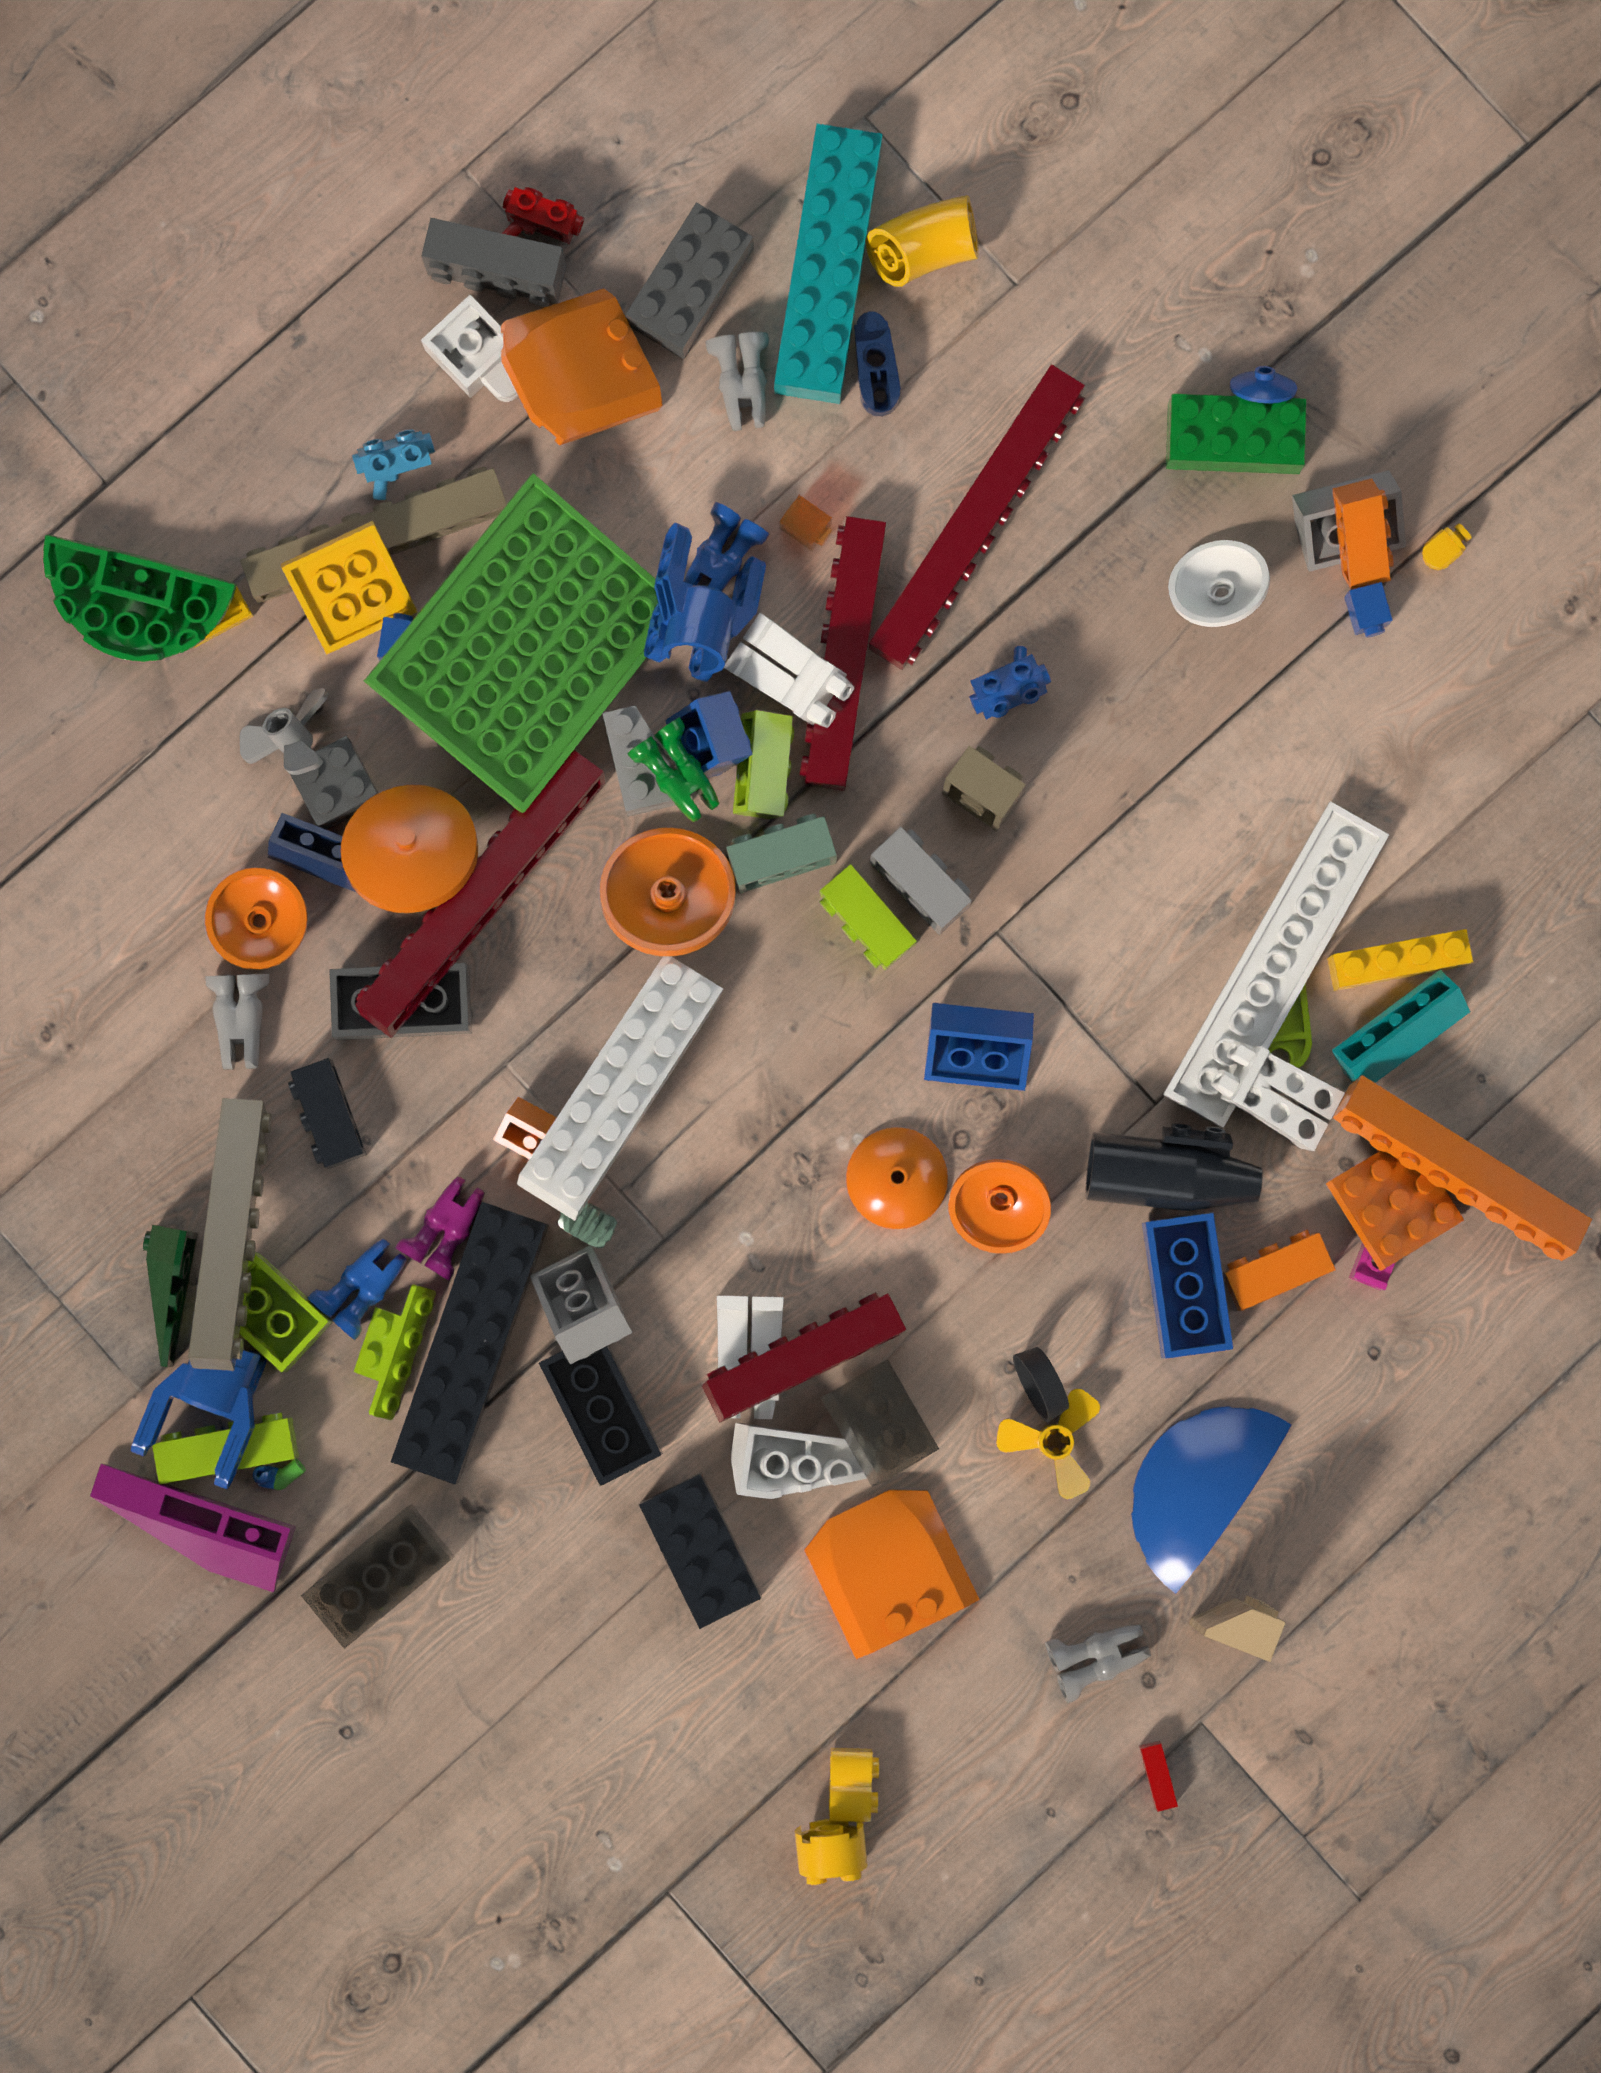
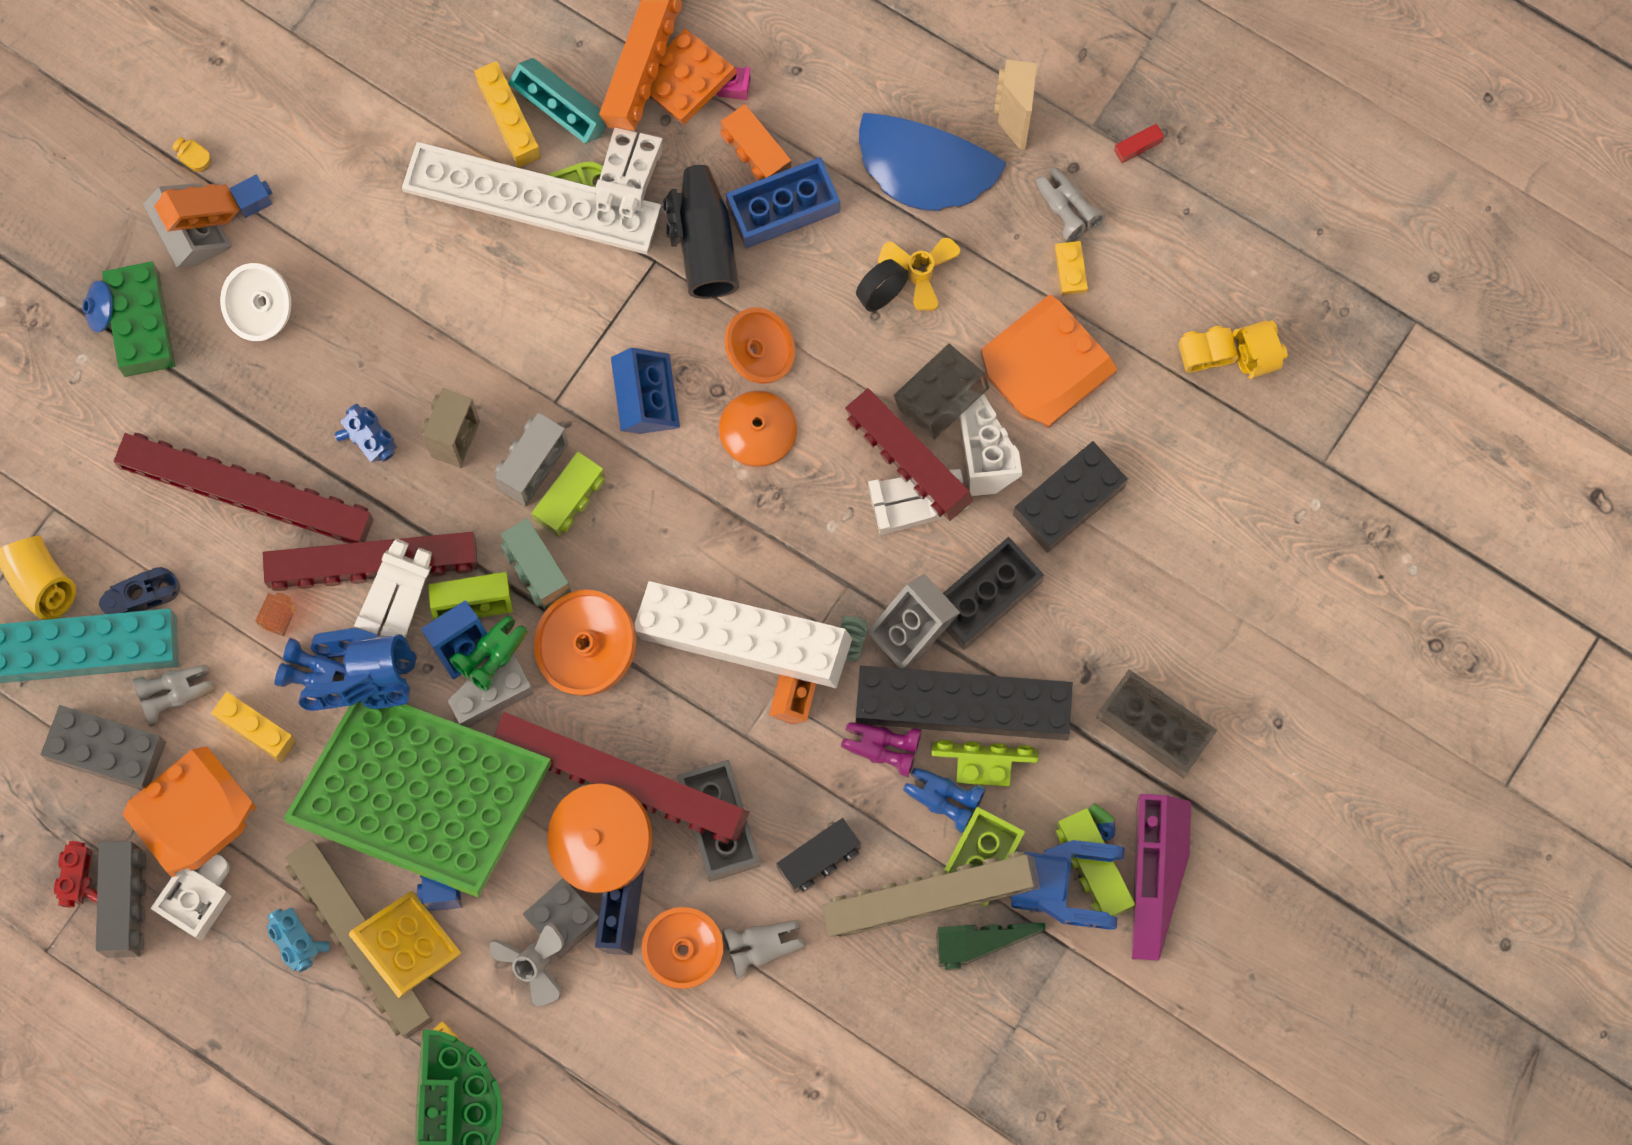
camera: 105 degrees left, 10 degrees down
none -> yellow brick [211,692,297,763]
none -> yellow plate [1055,241,1088,295]

